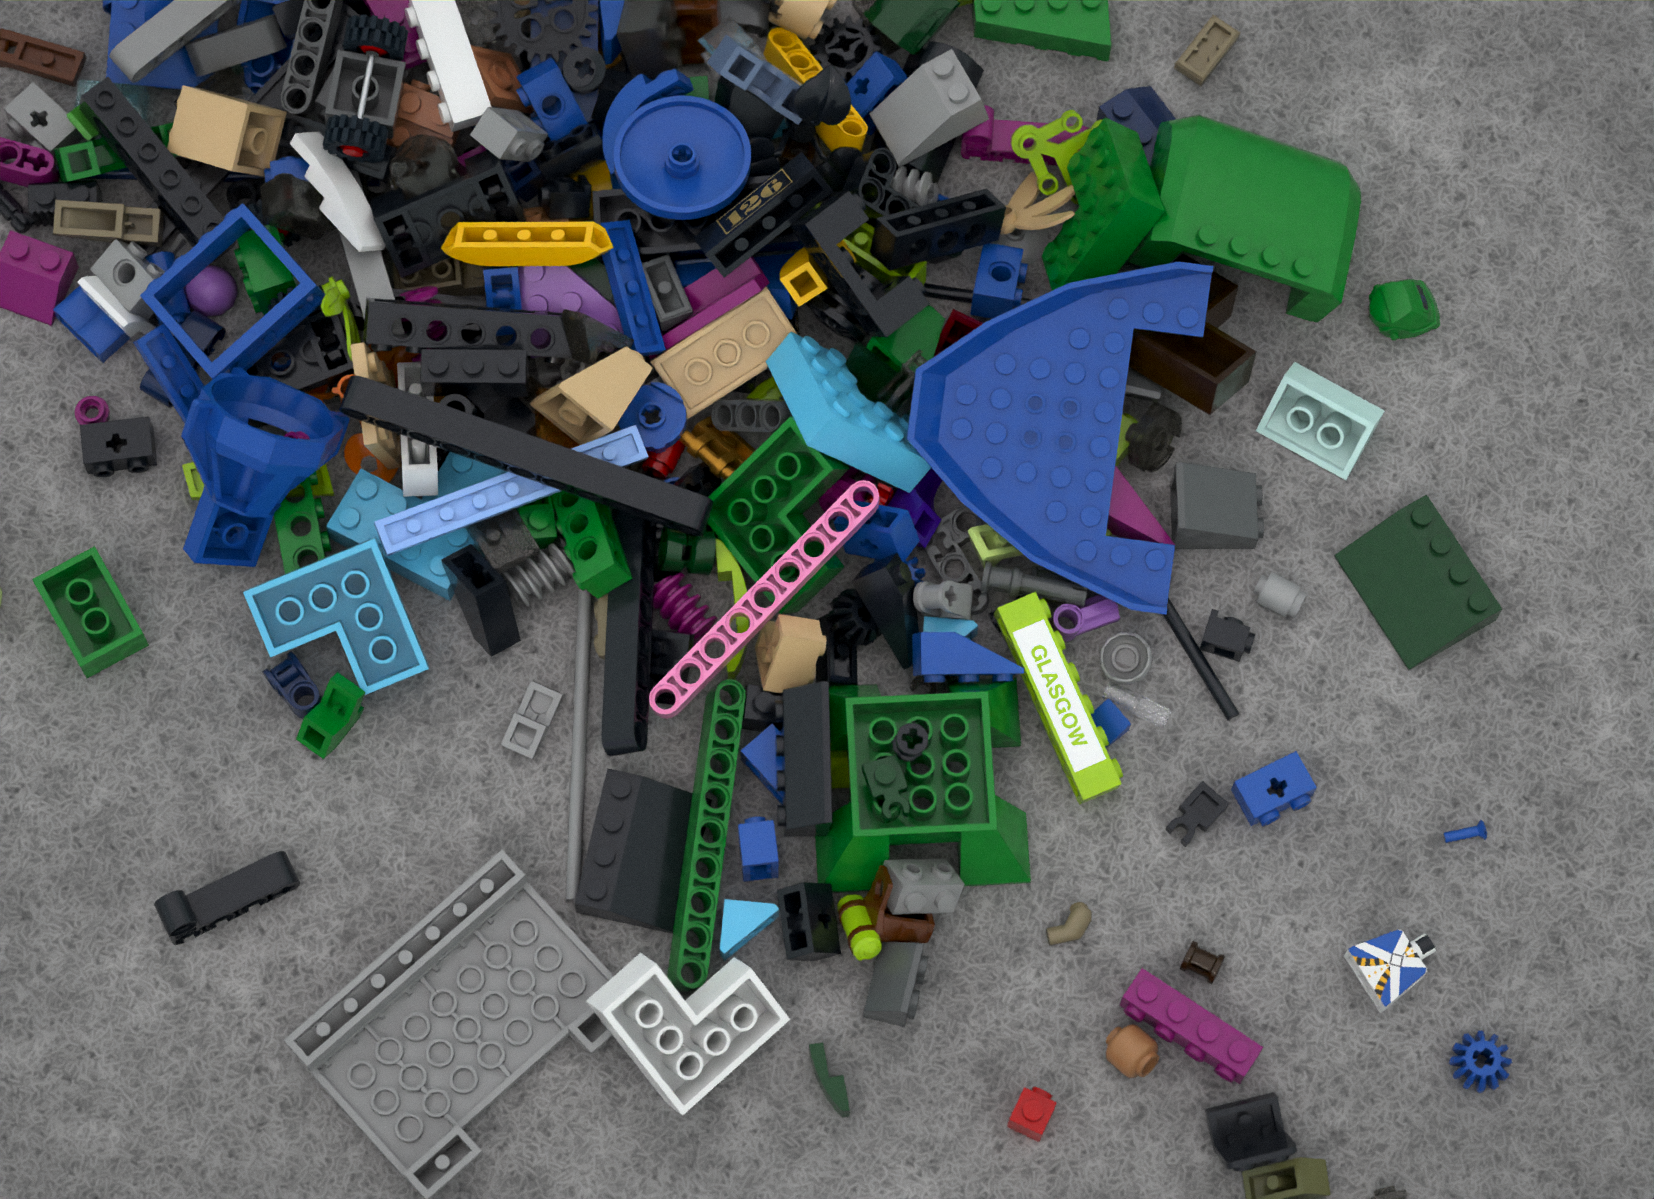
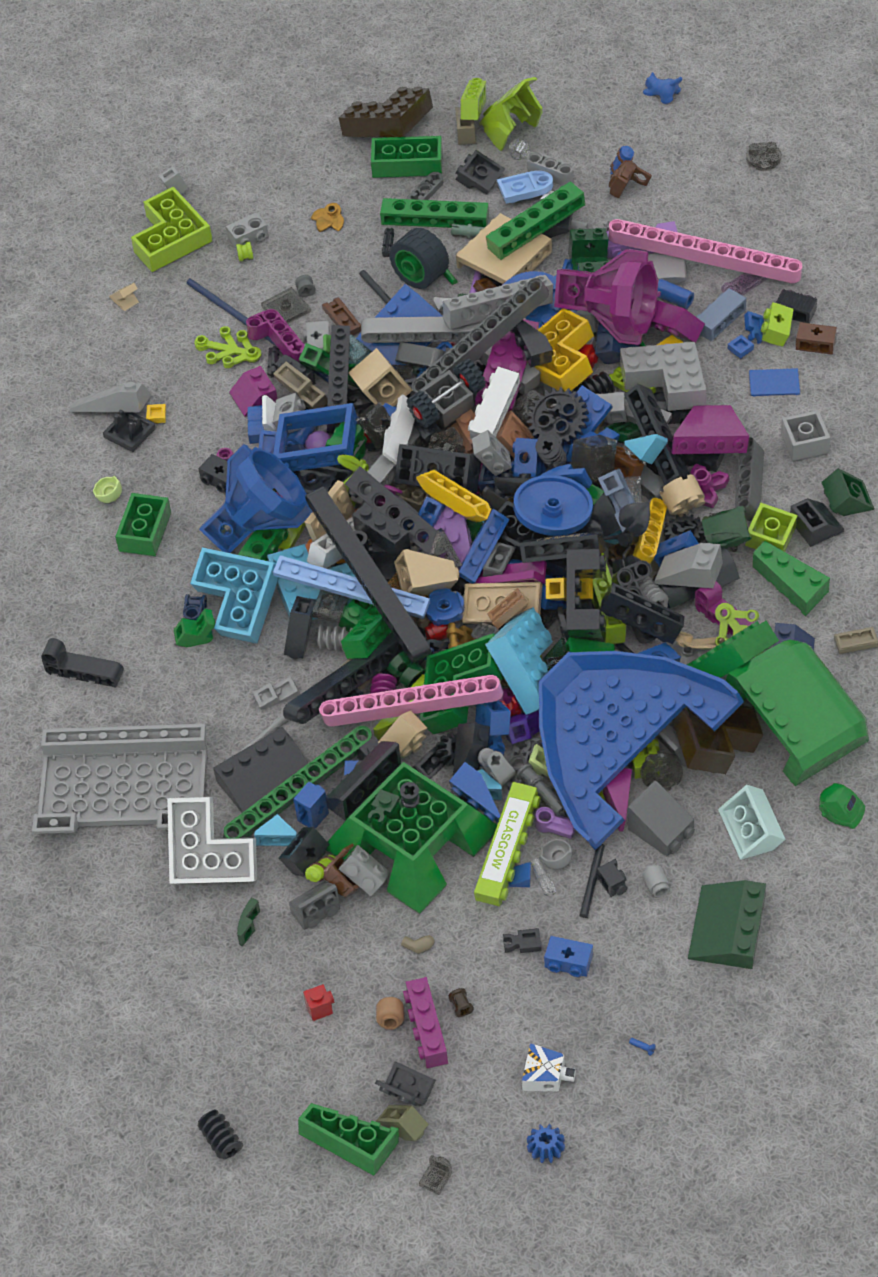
camera: 50 degrees right, 20 degrees down
none -> medium nougat plate [487,588,528,629]

